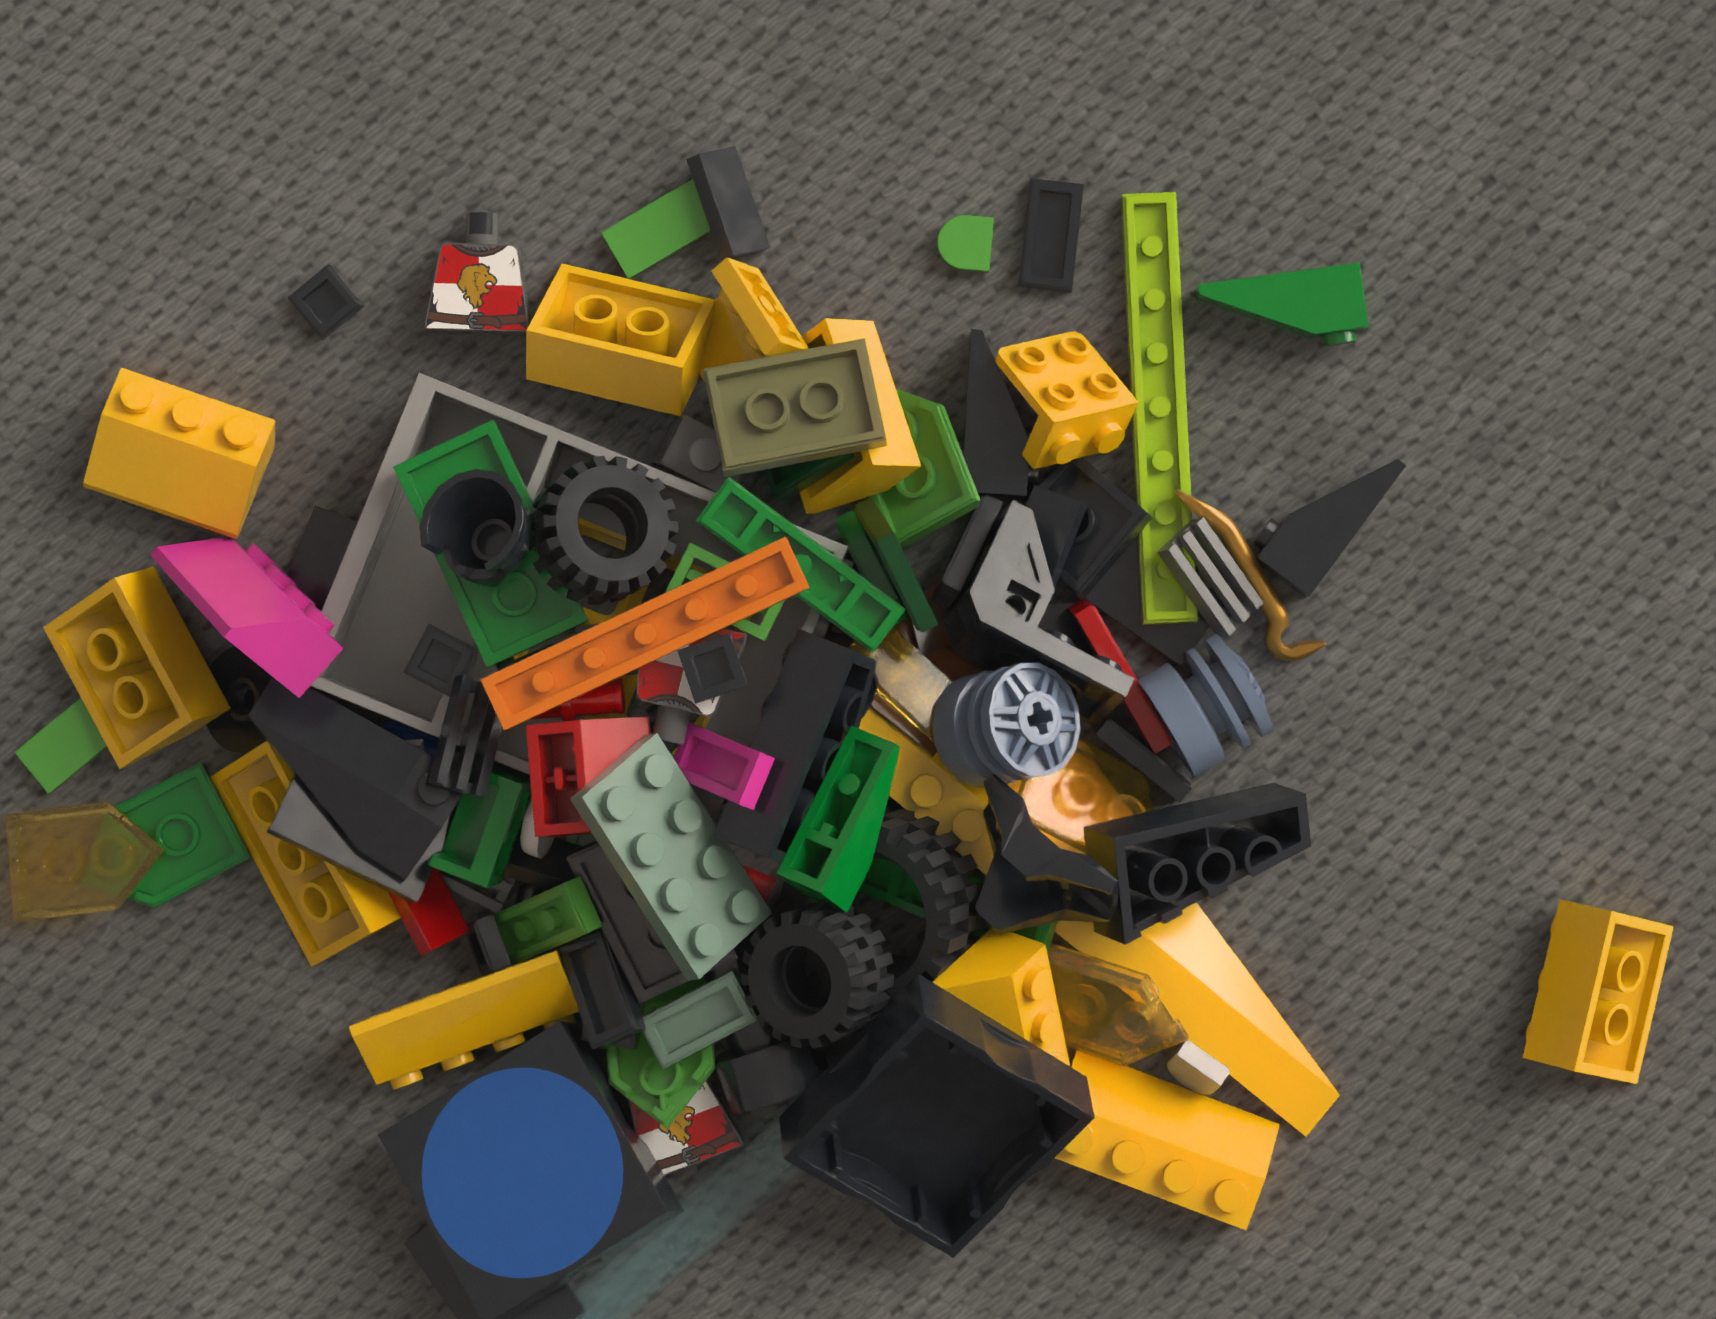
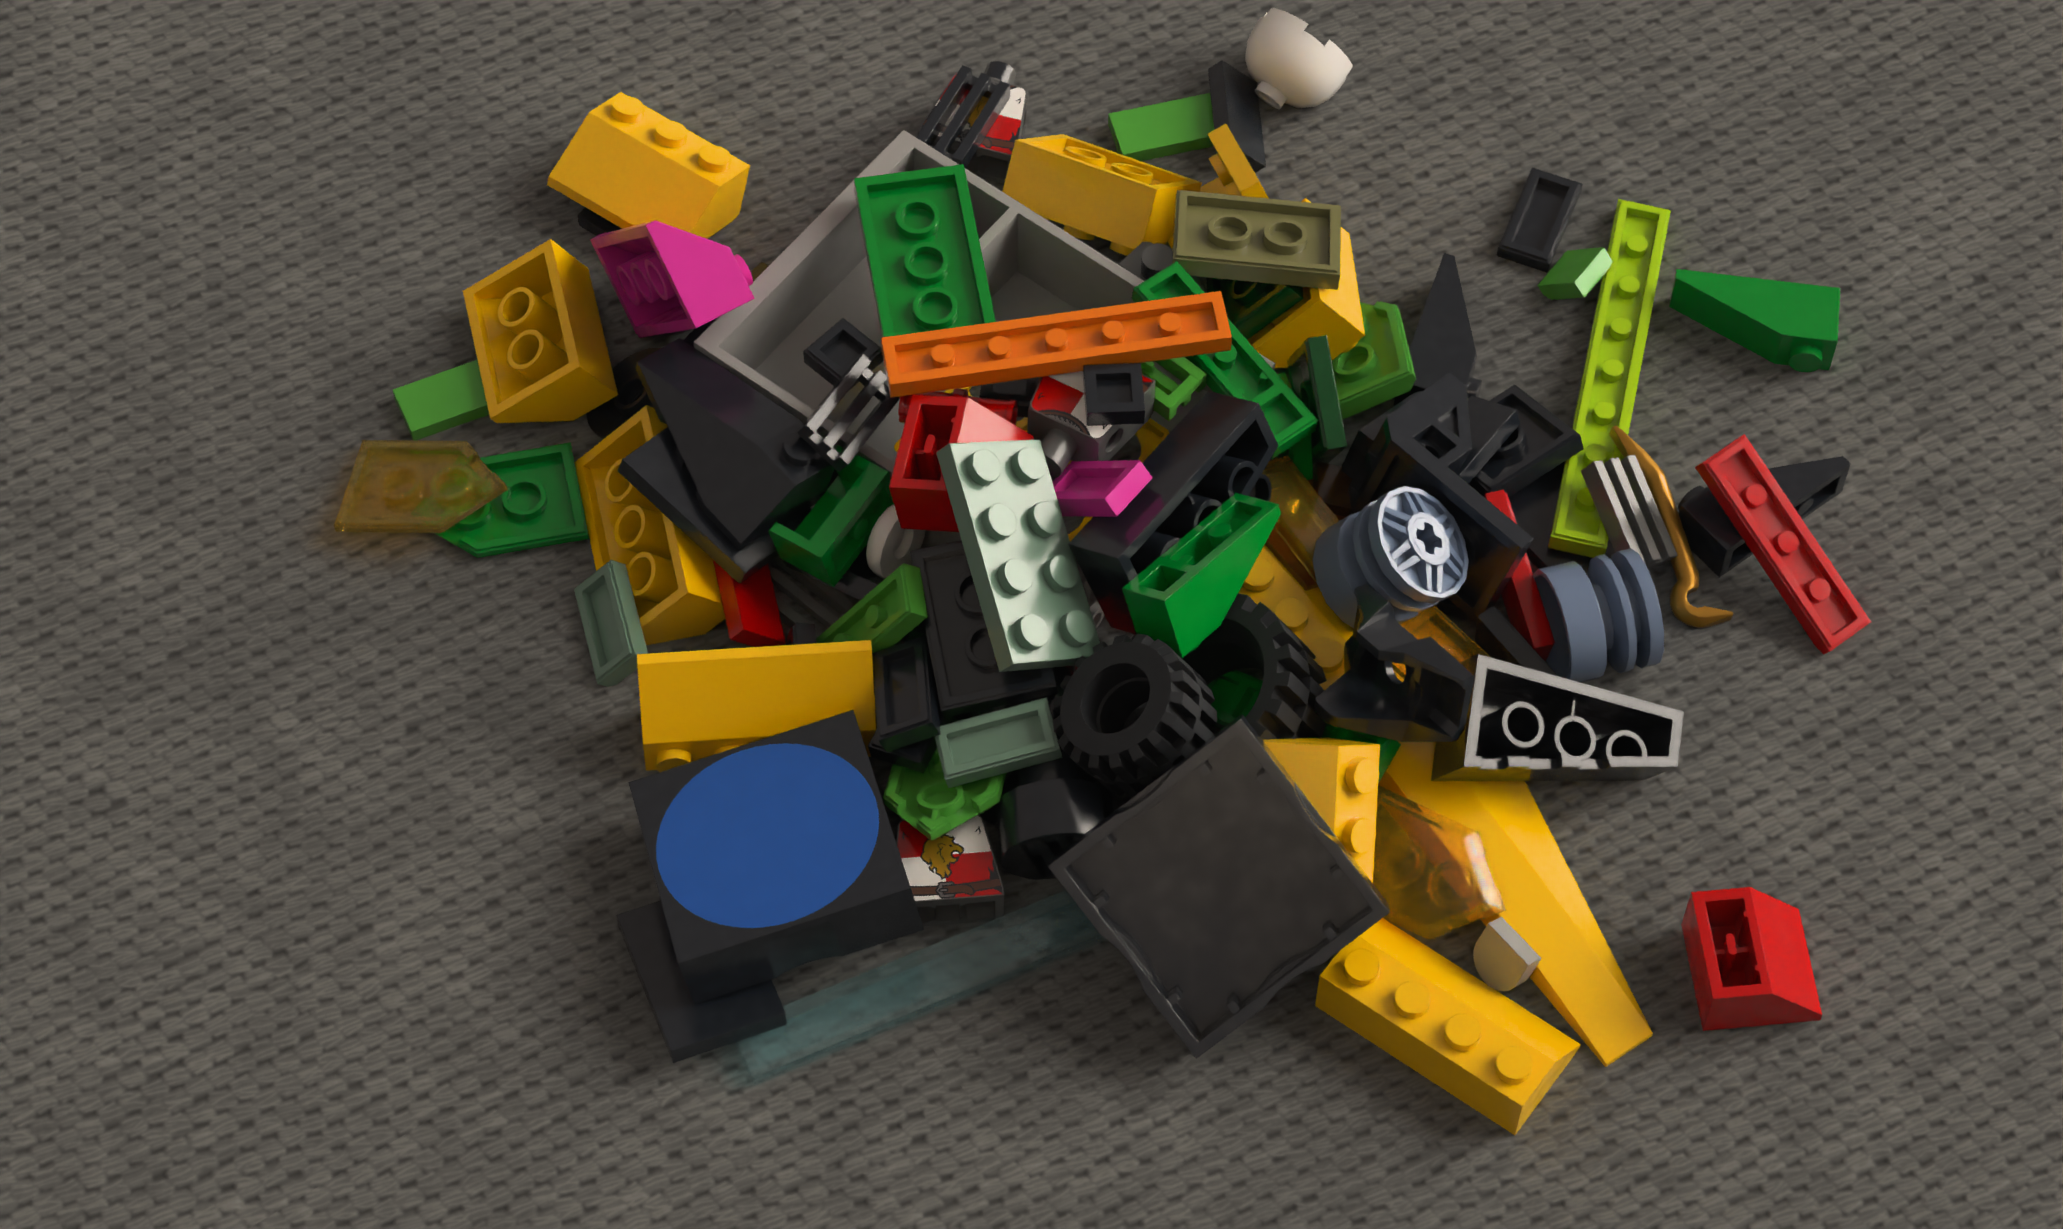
camera: 15 degrees right, 30 degrees down
black tile [288,264,364,340] -> none
black helmet [419,469,532,587] -> none
black tyre [528,456,678,605] -> none
bright green tile [938,215,994,273] -> none
yellow bracket [995,331,1138,469] -> none
yellow slope [1522,899,1674,1084] -> none
none -> sand green tile [574,560,648,687]
none -> black tile [916,65,1010,169]
none -> white cylinder [1245,8,1353,109]
none -> bright green tile [1537,247,1613,300]
none -> red slope [1681,887,1822,1031]
none -> red tile [1695,434,1871,655]

